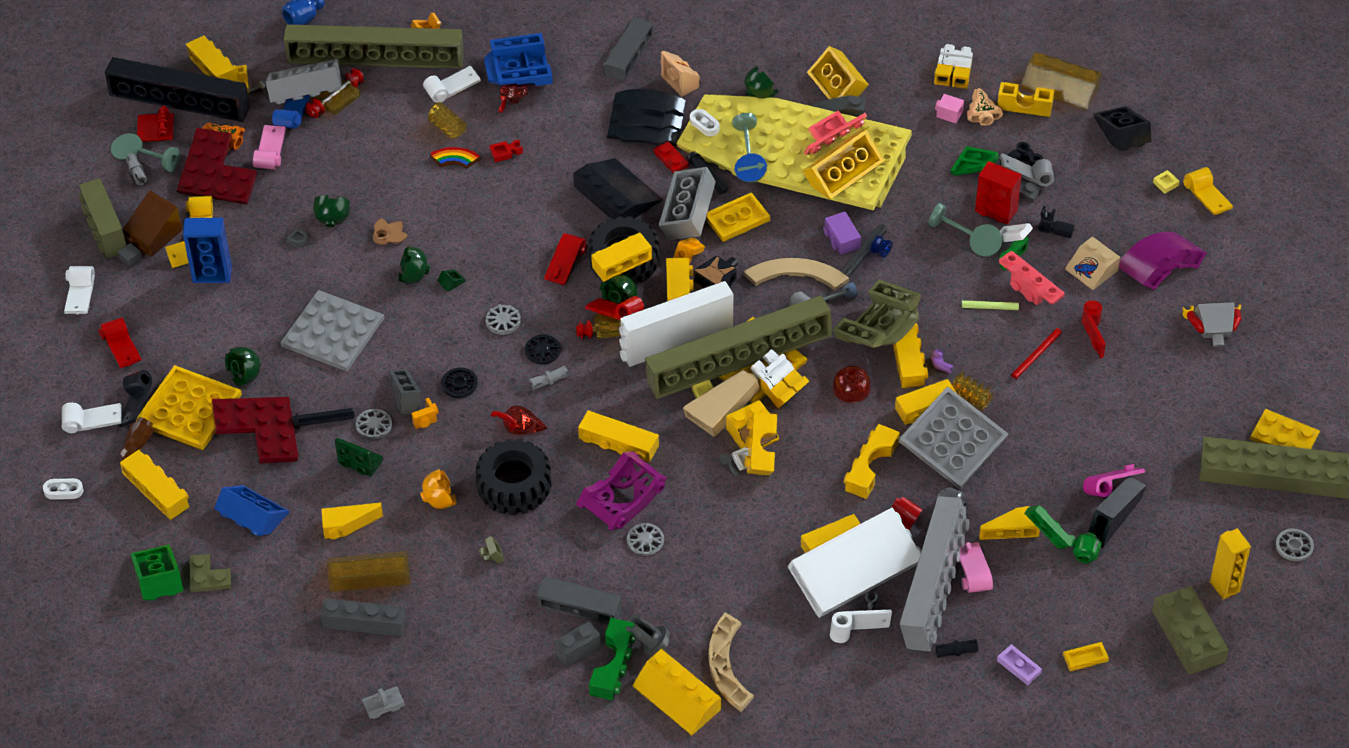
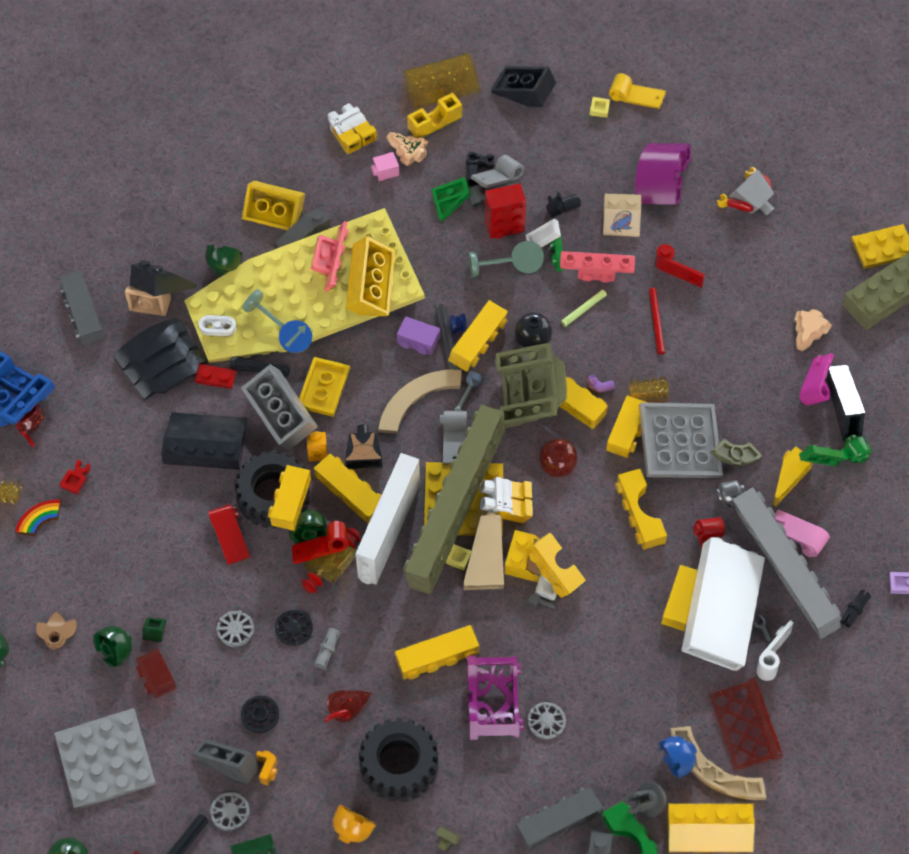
camera: 45 degrees left, 10 degrees up
none -> black slope [130,260,197,296]
none -> clear red brick [135,648,177,699]
none -> yellow brick [448,300,508,372]
none -> black cylinder [515,312,552,348]
none -> blue cylinder [658,736,697,779]
none -> clear red fence [709,677,783,771]
none -> olive tile [710,439,762,466]
none -> light nougat rock [794,310,832,351]

